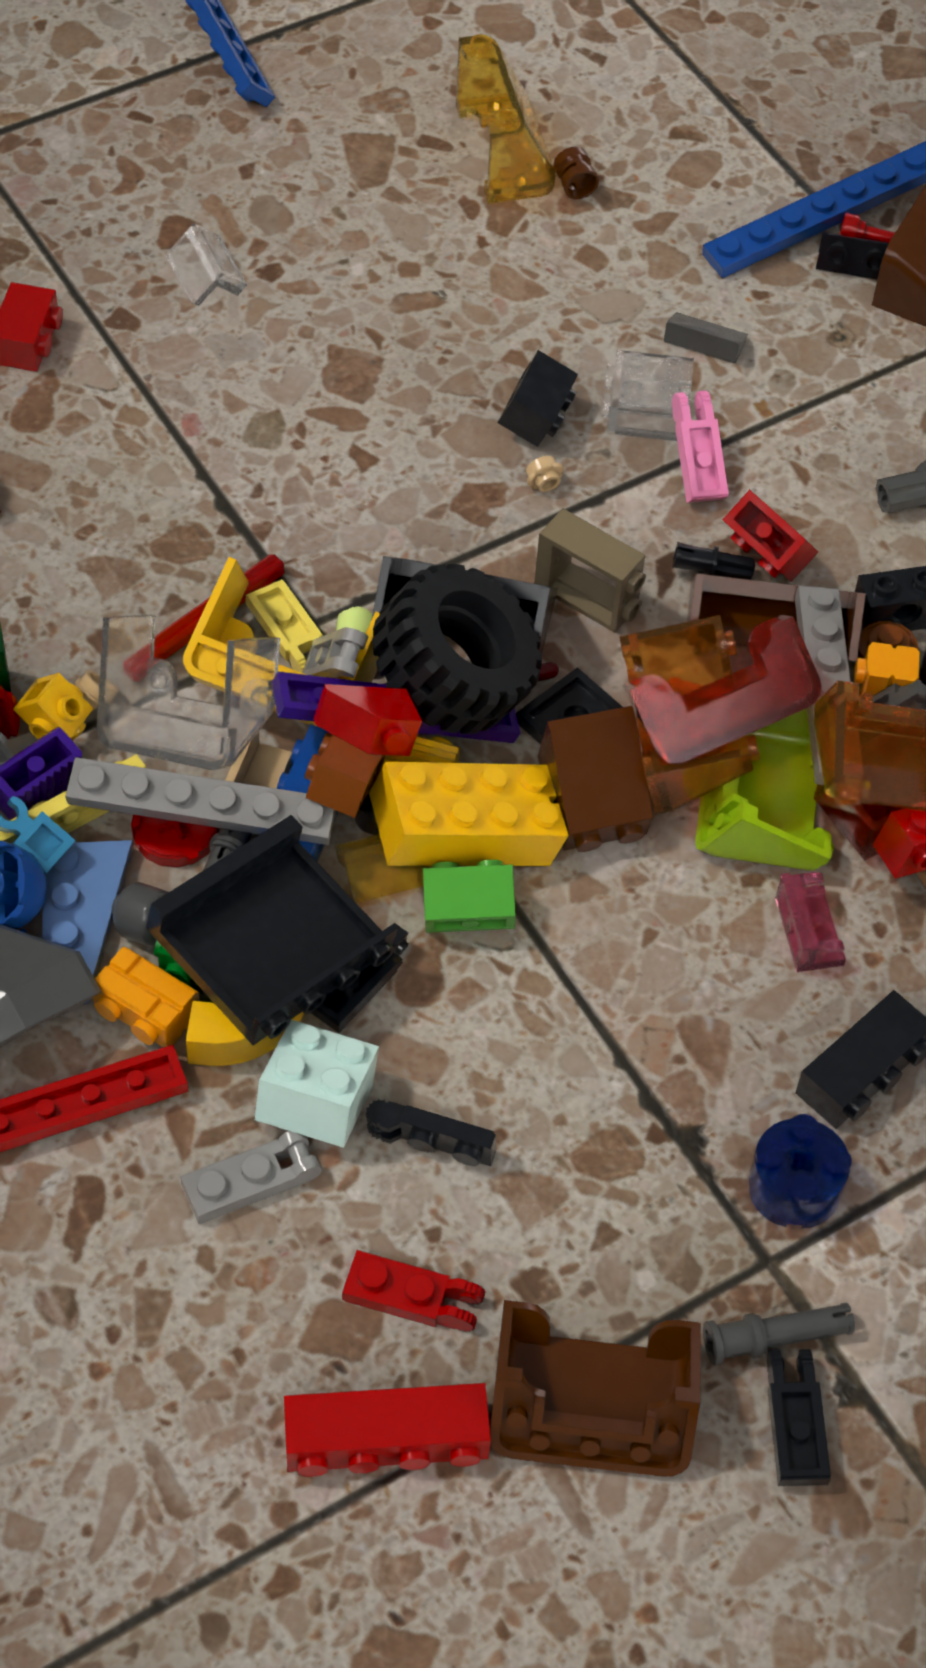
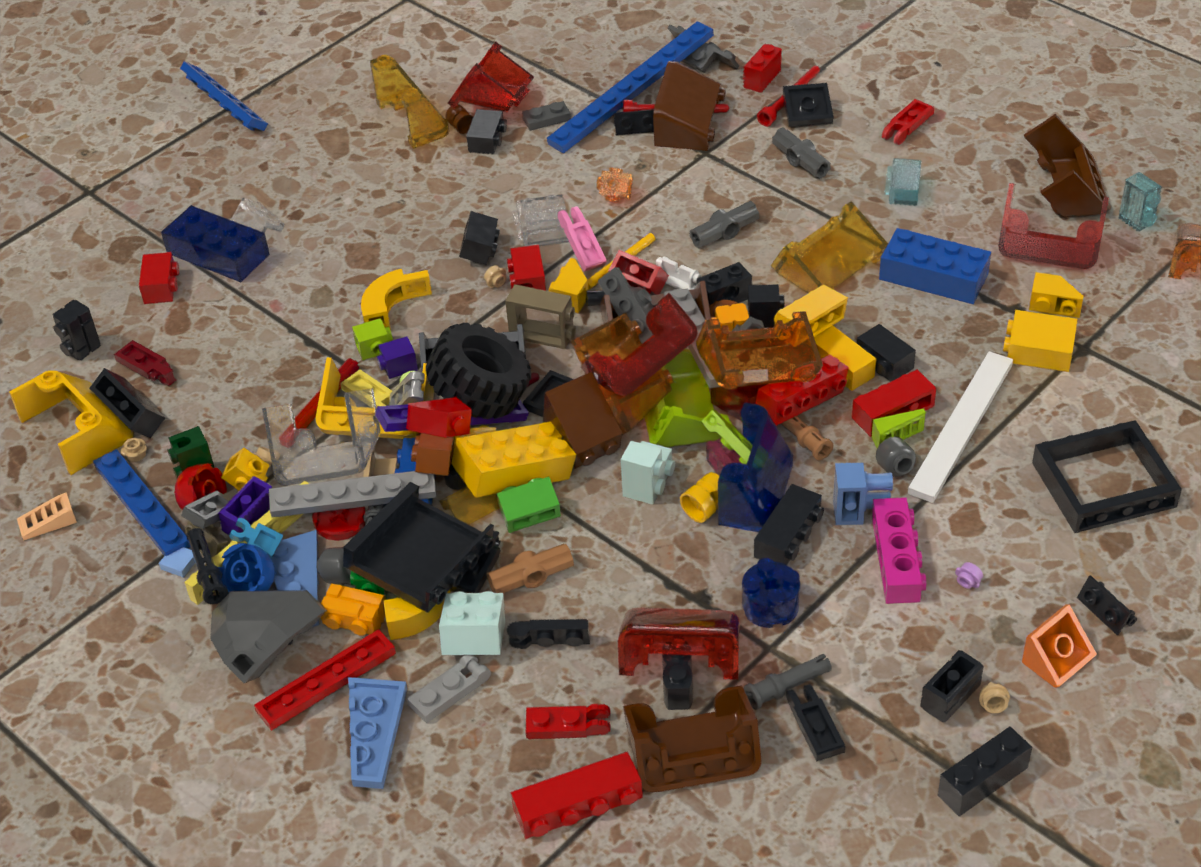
camera: 10 degrees left, 10 degrees down
dark grey slope [664,312,748,363] -> none
none -> clear blue brick [161,205,270,282]
none -> medium blue wing [348,677,407,789]
none -> lime brick [352,318,393,361]
none -> yellow arch [361,269,432,329]
none -> dark purple brick [377,336,418,379]
none -> clear red windscreen [448,42,534,113]
none -> black brick [466,109,507,155]
none -> medium nougat piece [486,543,574,593]
none -> red brick [507,245,546,291]
none -> dark grey plate [522,101,571,131]
none -> yellow slope [549,258,588,313]
none -> yellow bar [587,233,656,290]
none -> clear orange brick [596,167,633,202]
none -> dark grey bracket [598,267,667,361]
none -> clear red windscreen [618,607,740,680]
none -> light aqua brick [621,441,675,505]
none -> white hinge [656,256,702,290]
none -> black brick [662,640,693,710]
none -> yellow wheel [680,472,732,523]
none -> lime hinge [702,410,768,470]
none -> clear blue windscreen [718,402,793,533]

